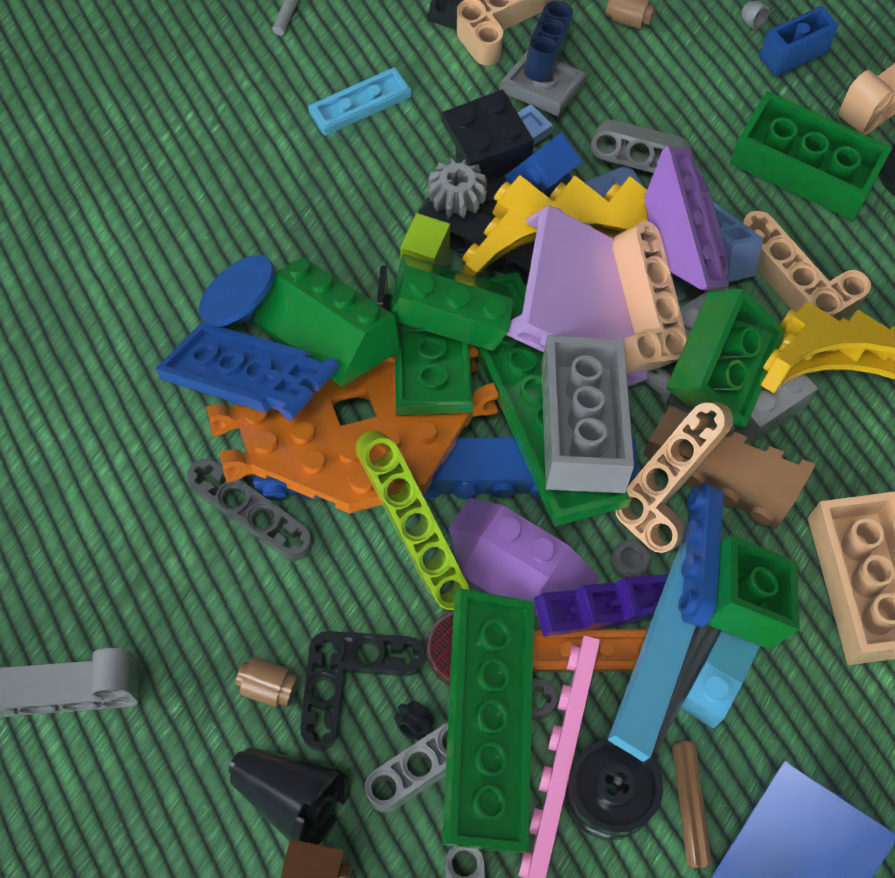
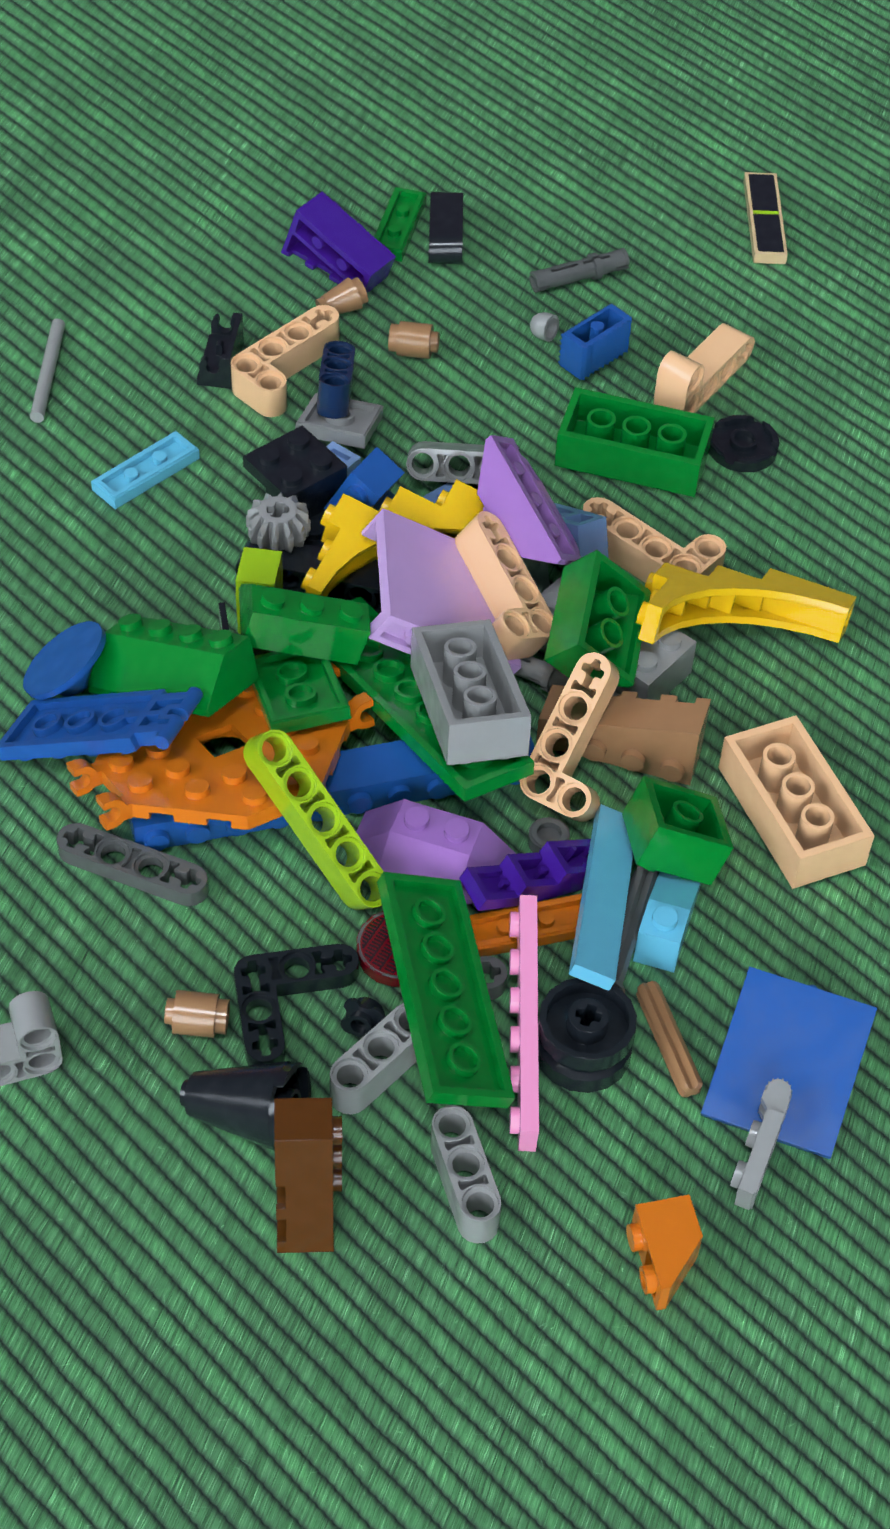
camera: 15 degrees left, 15 degrees down
blue plate [678,482,723,628] -> none

